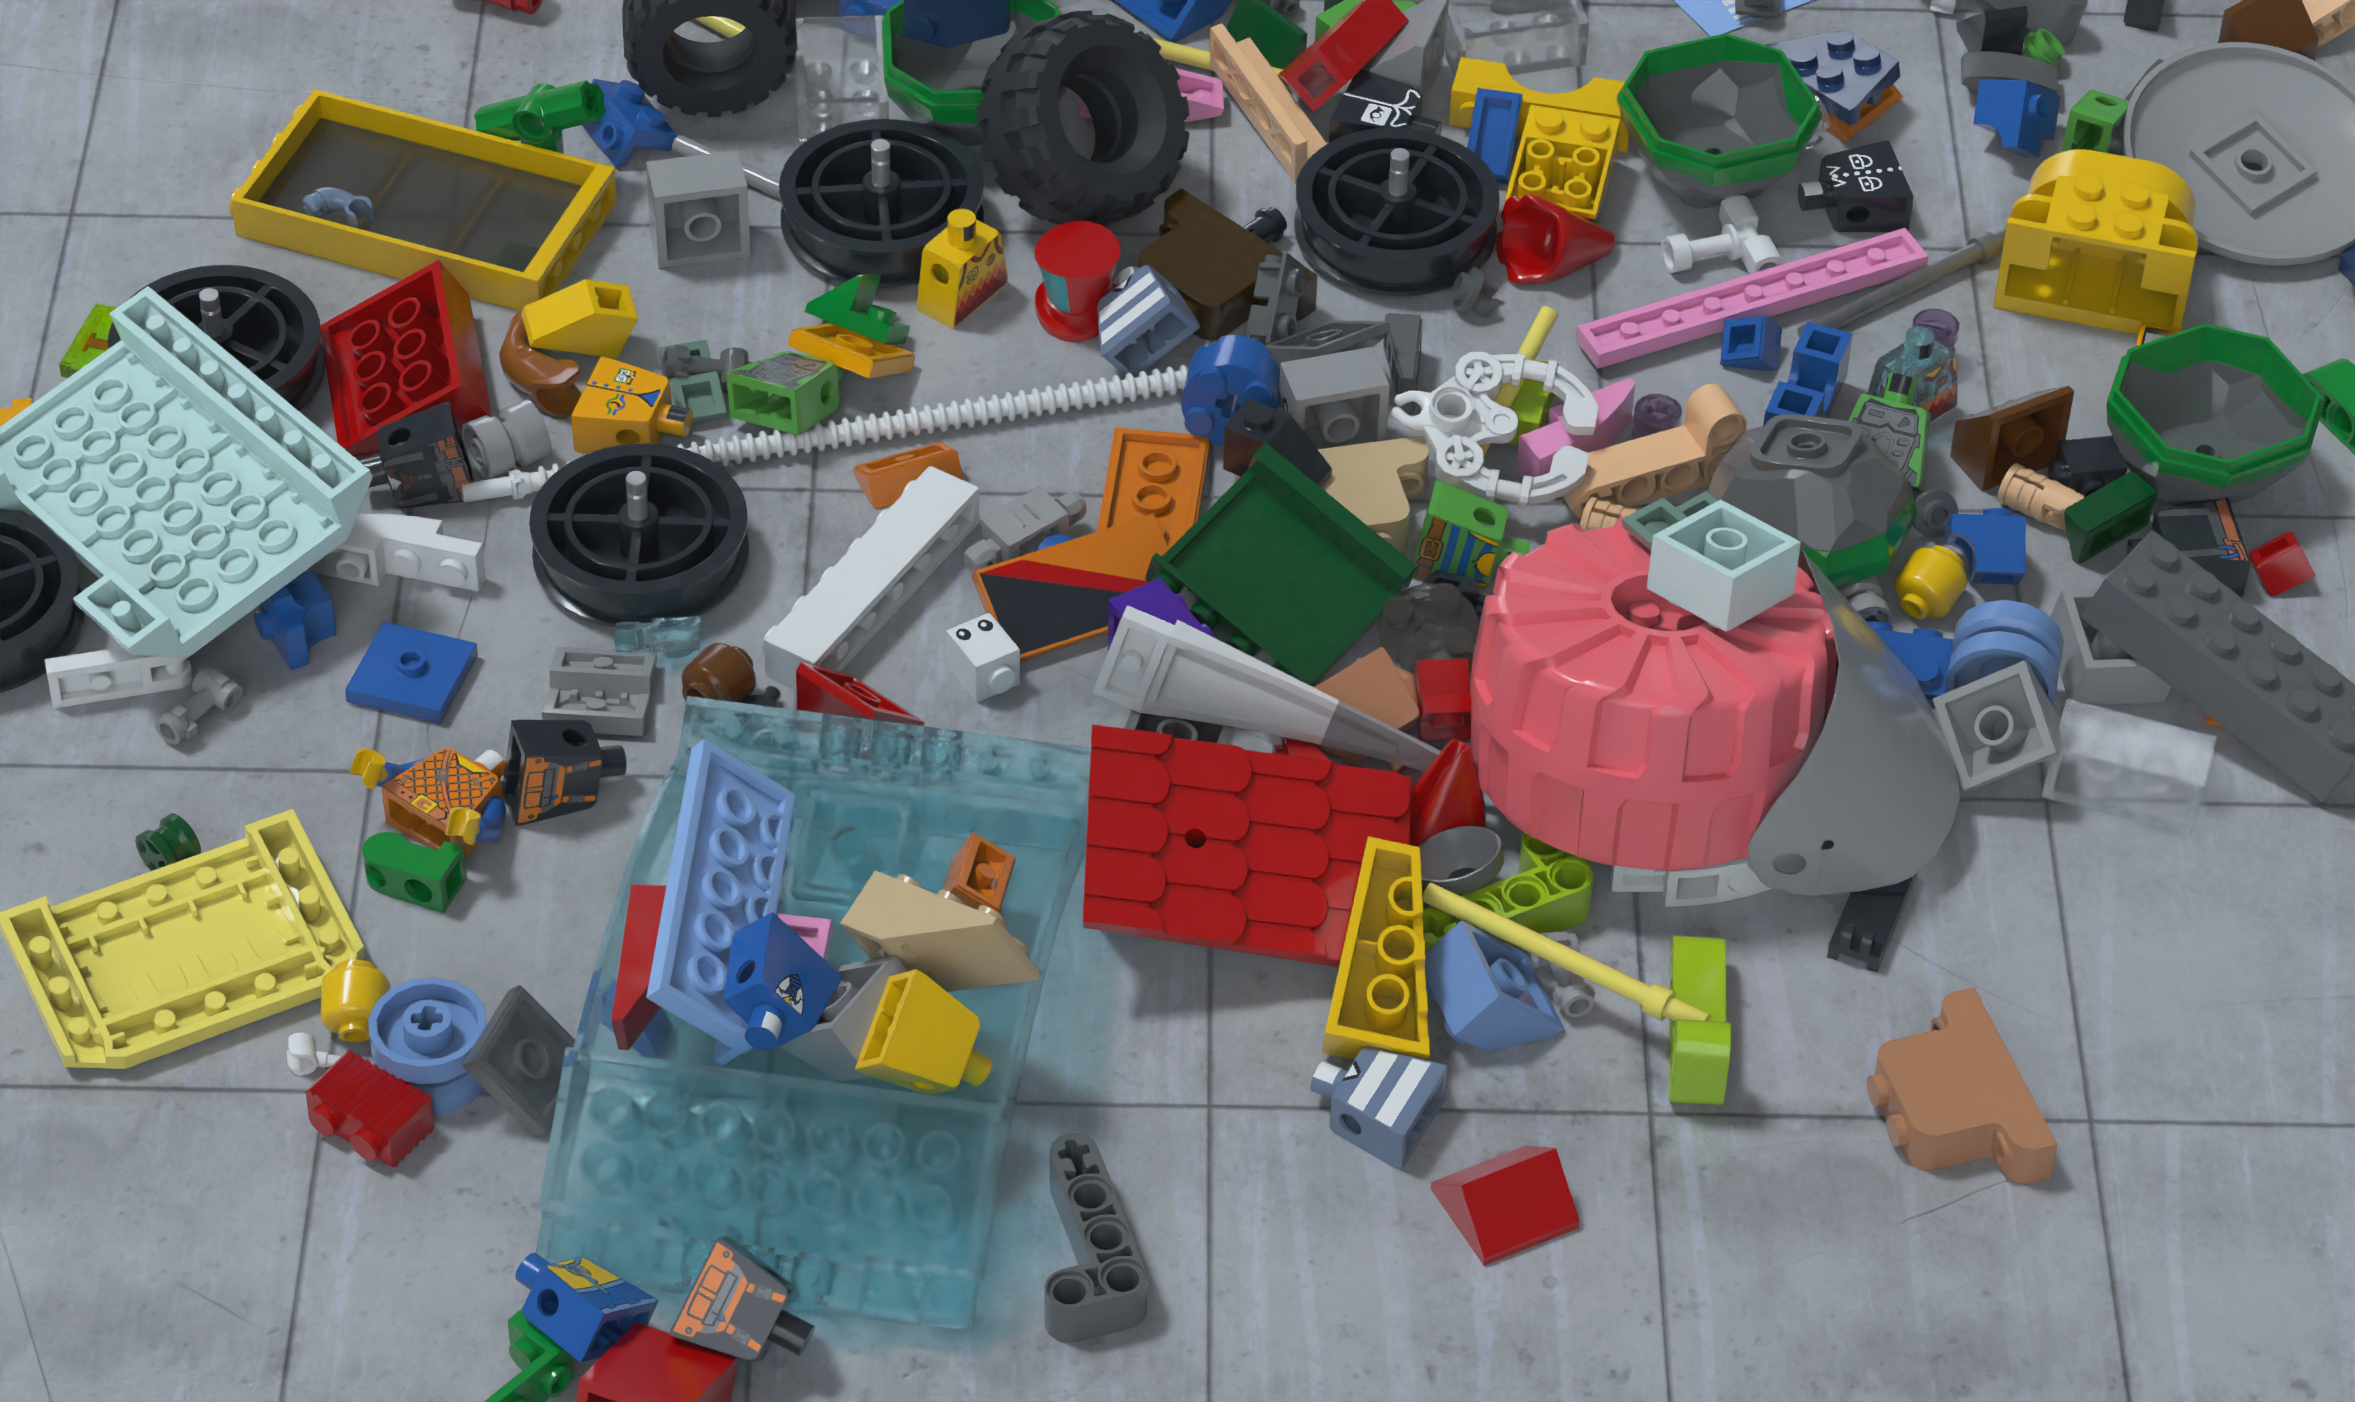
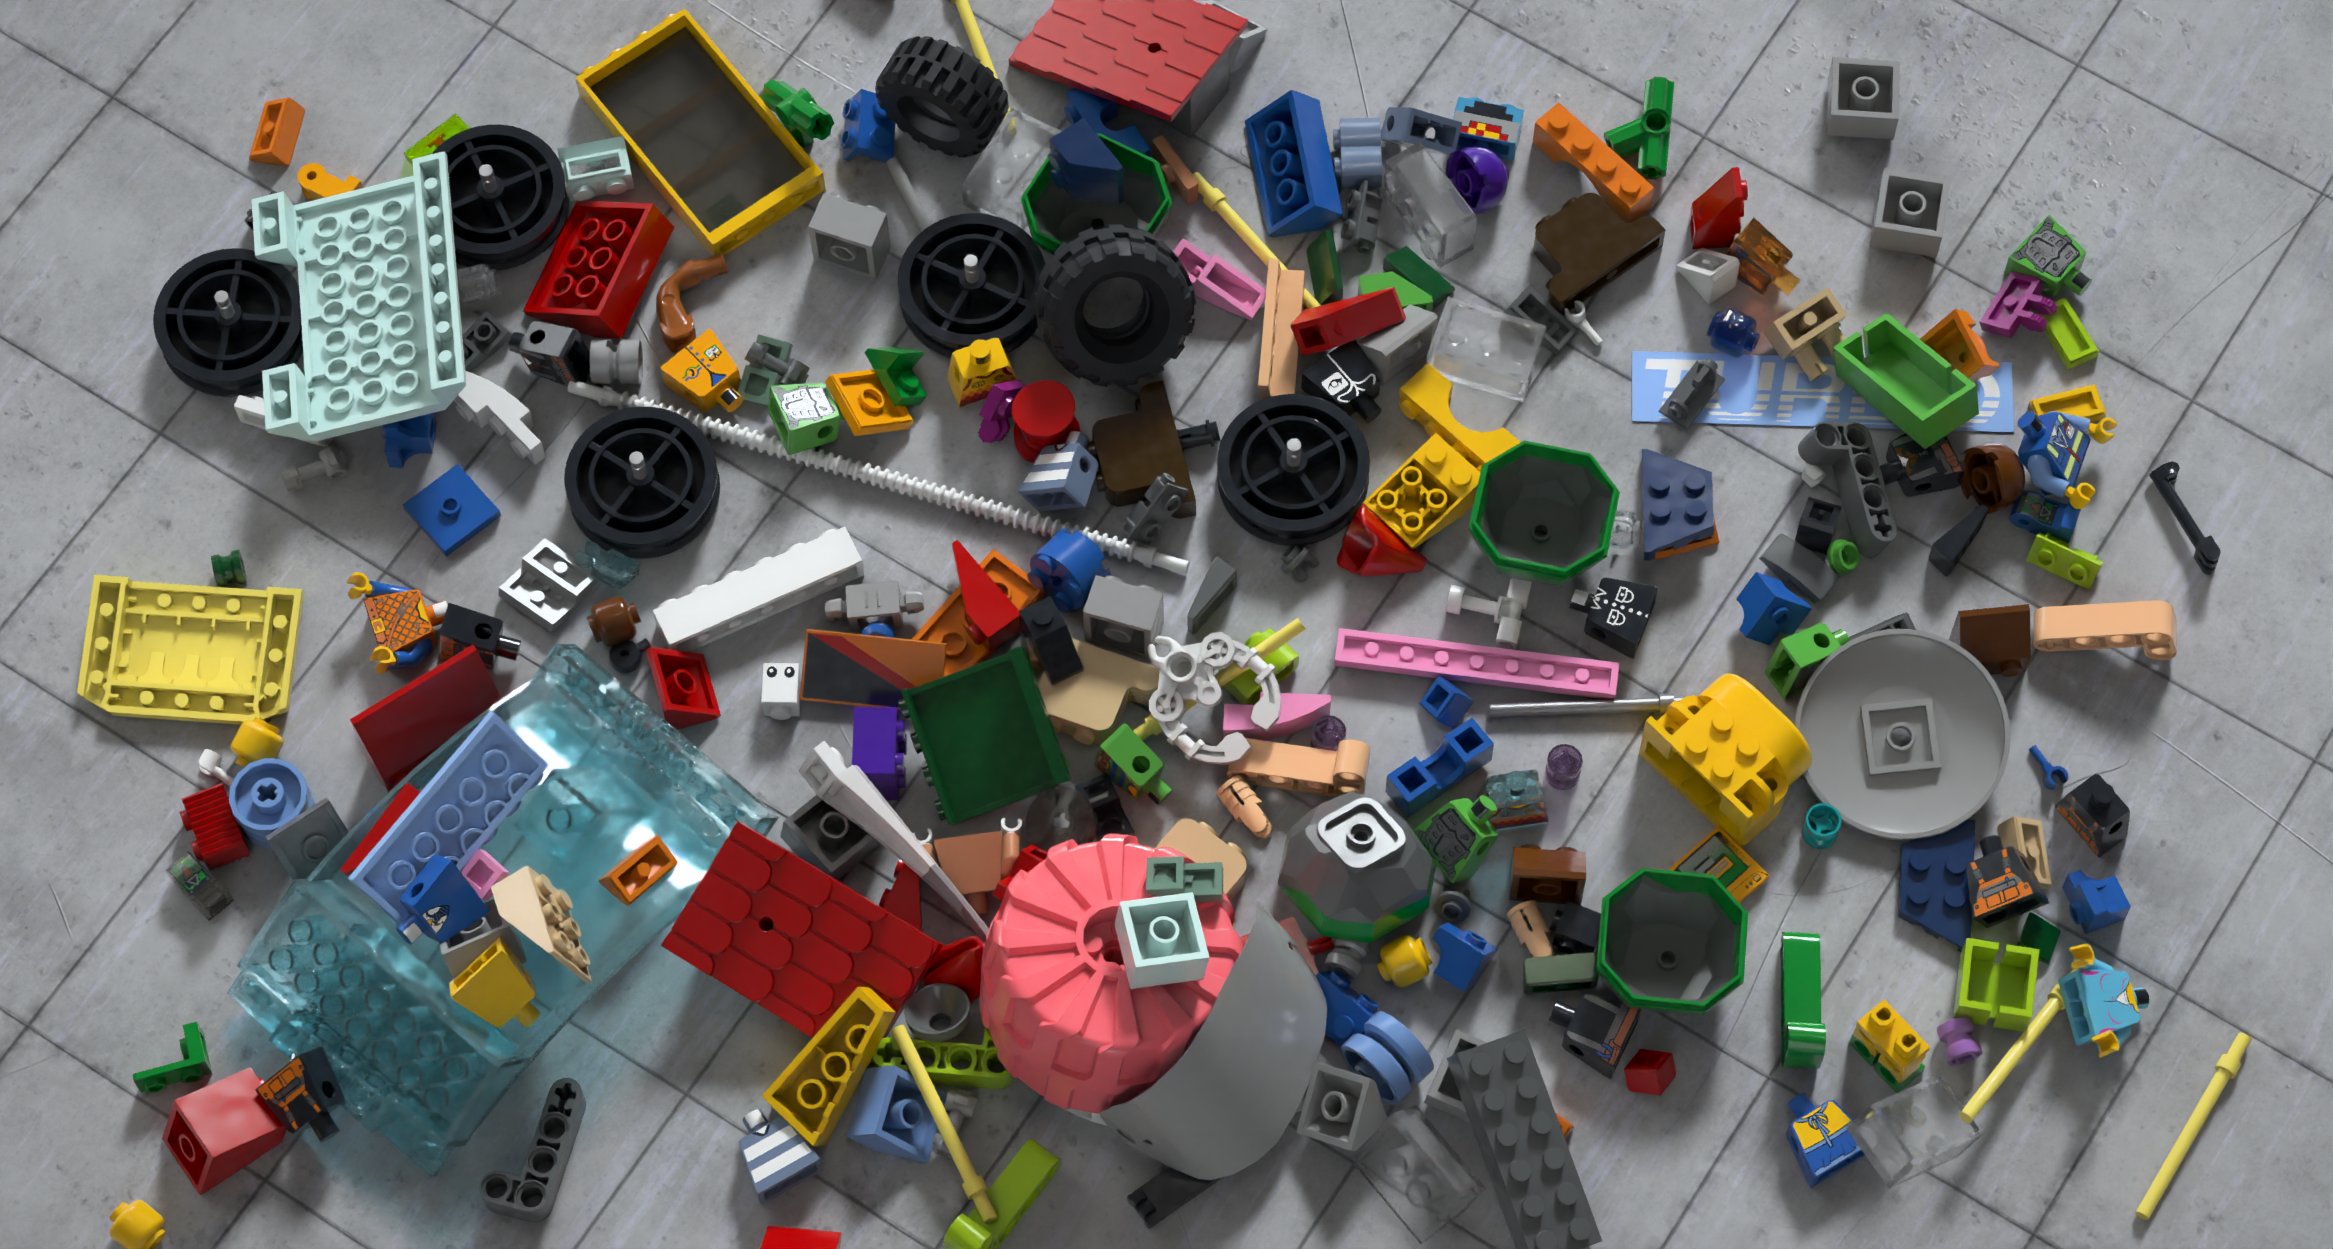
camera: 35 degrees right, 20 degrees up
sand blue arm [302,187,375,229] -> none
green leg [362,832,467,913] -> none
blue torso [515,1253,659,1362] -> none
yellow slope [521,279,638,359] -> none
orange slope [852,442,963,509] -> none
flat silver slope [1265,320,1391,367] -> none
blue tile [1467,88,1523,185] -> none
none -> leg [165,851,234,921]
none -> red slope [350,645,510,793]
none -> light aqua window [557,136,635,201]
none -> red slope [952,540,1021,652]
none -> magenta hinge [977,380,1027,443]
none -> teal wheel [1802,803,1842,850]

